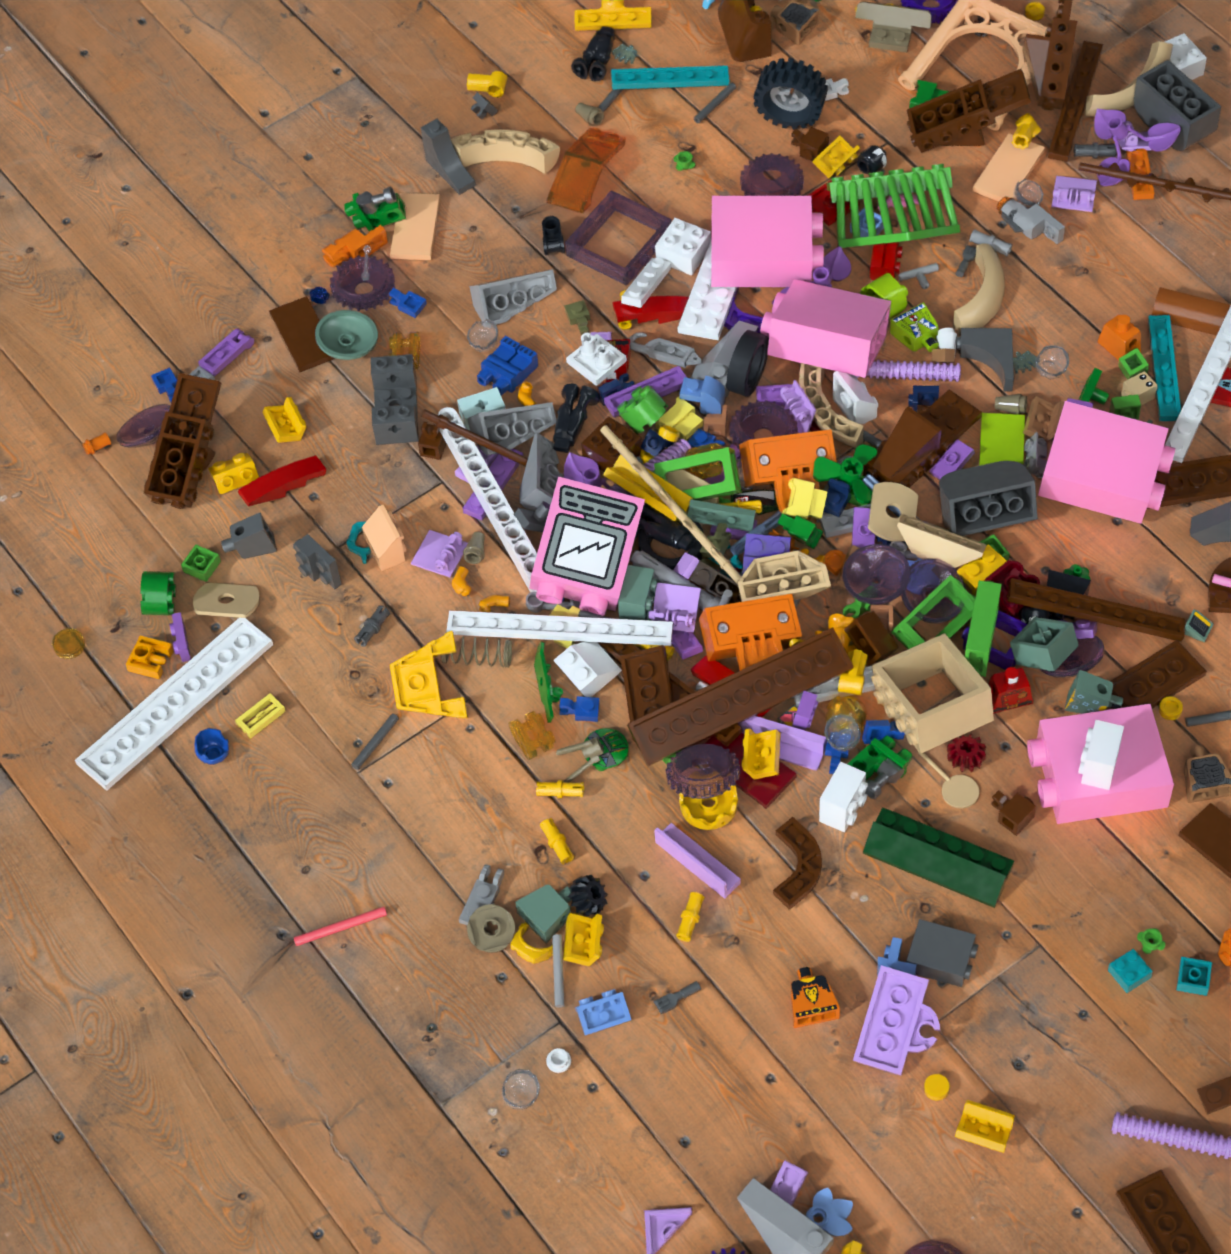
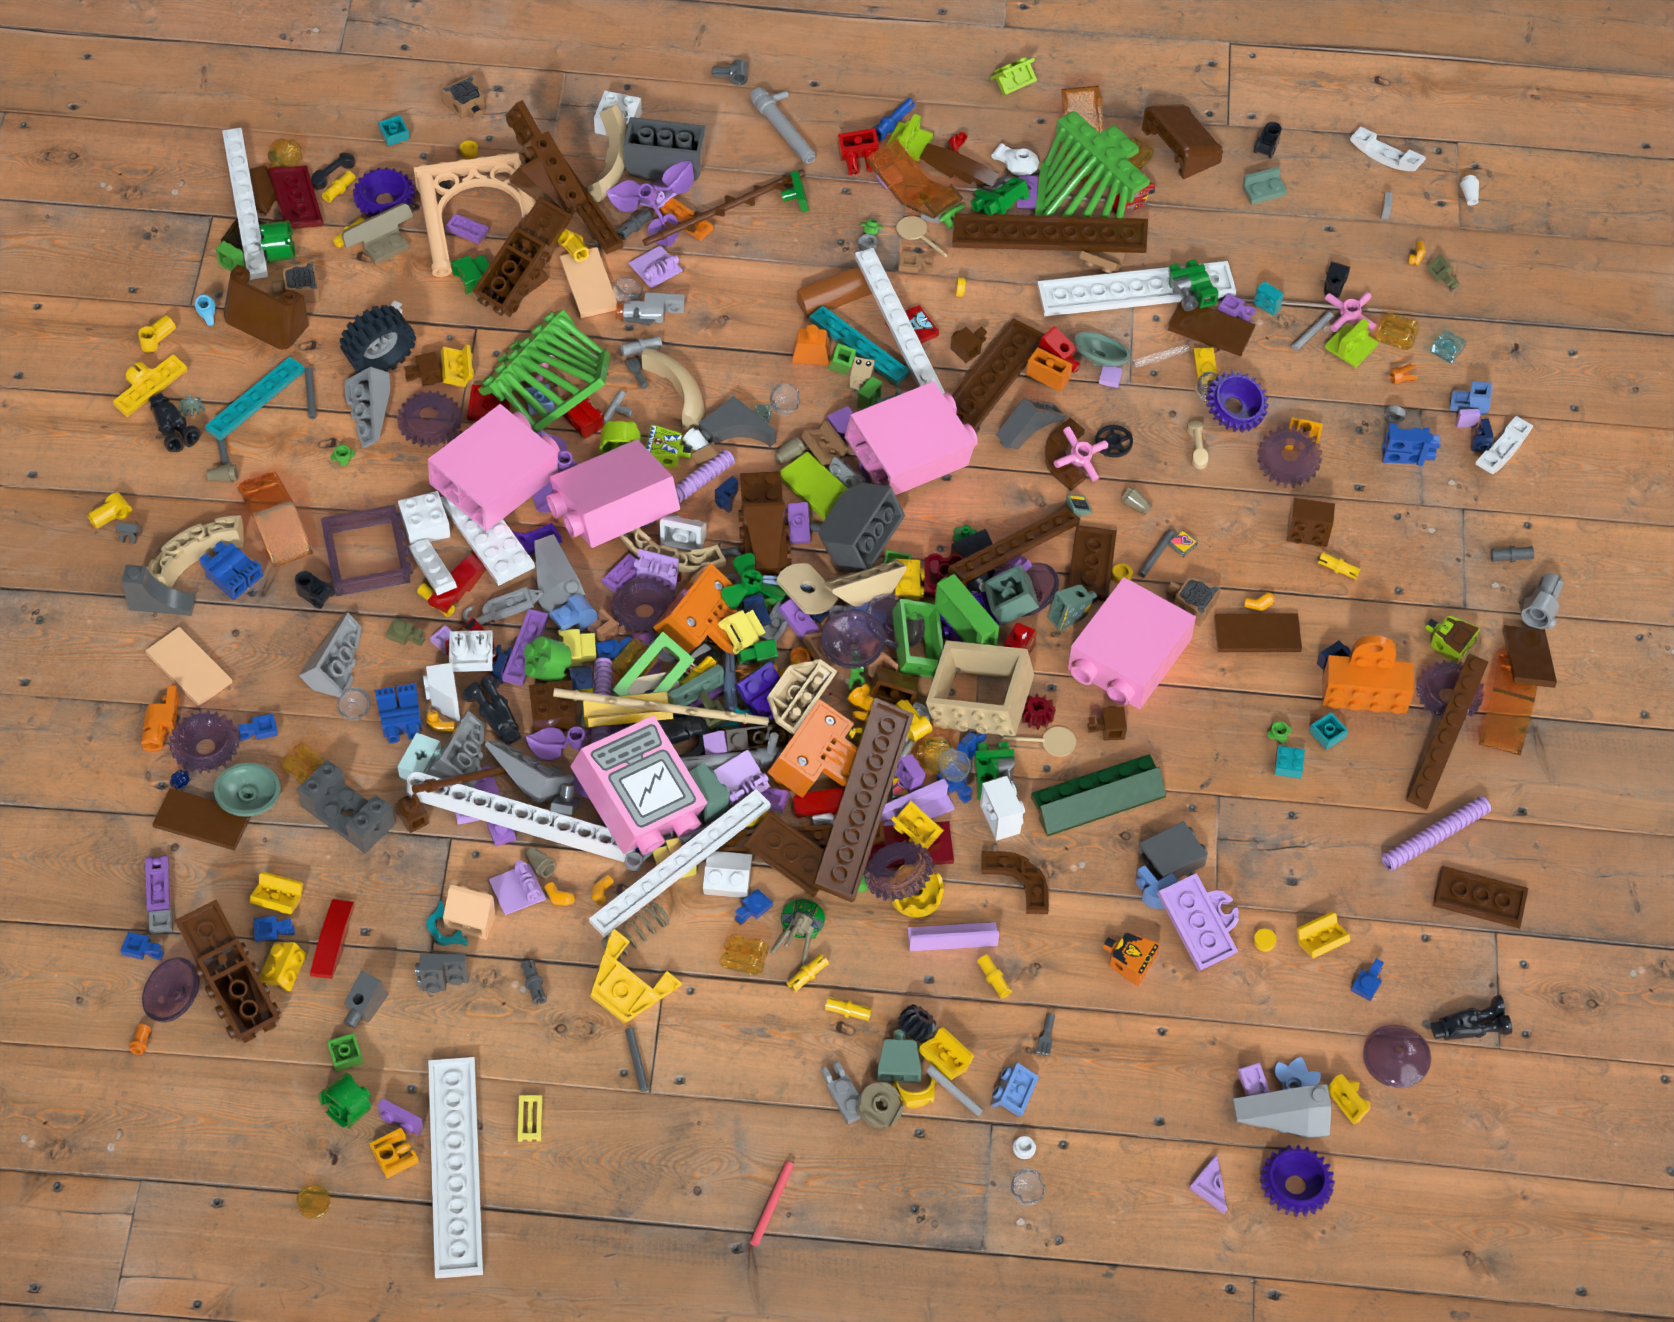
camera: 55 degrees left, 0 degrees up
tan piece [193,583,260,618] -> none
blue hair [194,728,229,765] -> none
green hips [344,186,406,231] -> none
clear hinge [361,245,371,281] -> none
green piece [534,641,563,723] -> none
yellow tile [658,425,680,442] -> none
black tyre [727,330,769,397] -> none
black head [857,145,887,175] -> none
green tile [1078,368,1109,405] -> none
white brick [1078,720,1124,790] -> none
none -> blue hips [199,541,263,601]
none -> blue plate [254,916,295,942]
none -> light grey wedge [344,367,390,448]
none -> white slope [423,663,460,722]
none -> medium lavender plate [445,213,489,244]
none -> blue plate [1351,958,1384,1001]

